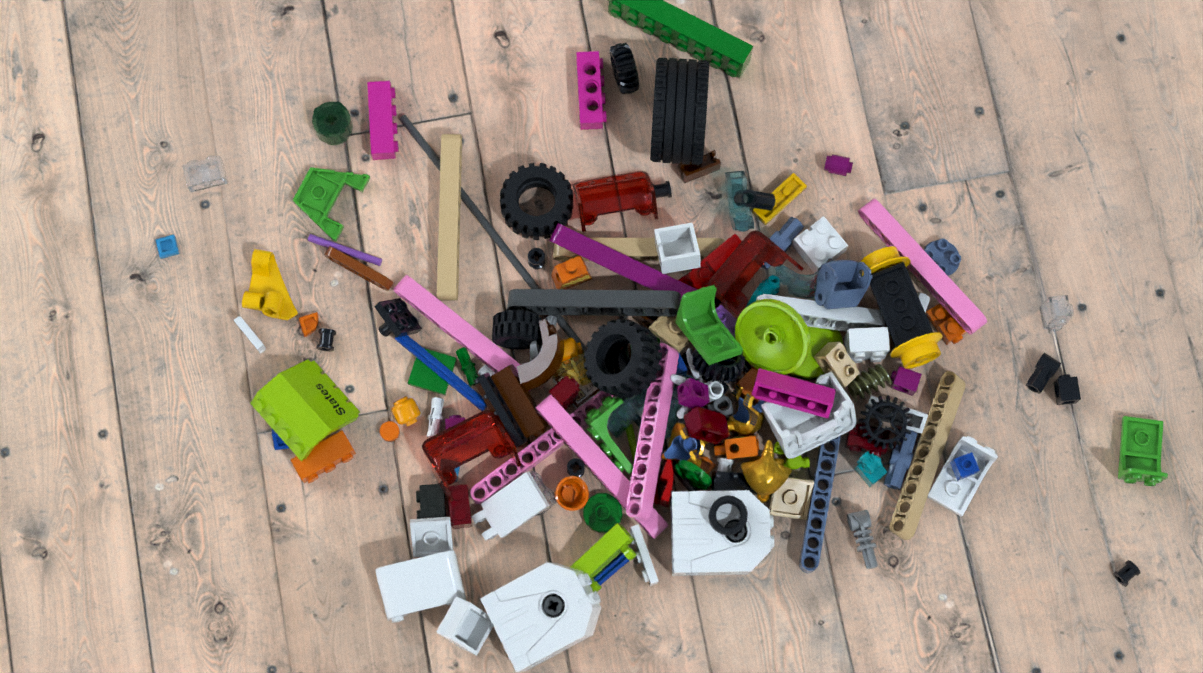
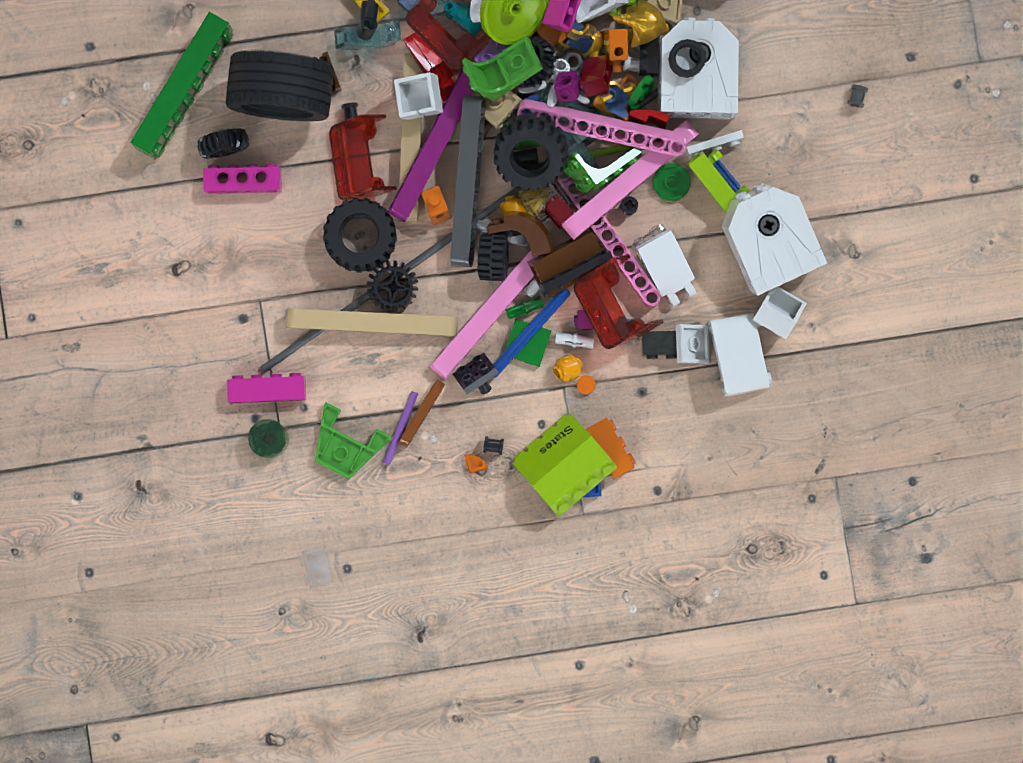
camera: 85 degrees left, 10 degrees up
dark azure tile [155,234,180,259] -> none
white tile [234,316,266,354] -> none
yellow panel [242,249,298,321] -> none
dark red brick [447,484,473,529] -> none
black bush [528,248,545,270] -> none
orange helmet [555,476,589,511] -> none
none -> black gear [367,260,418,312]

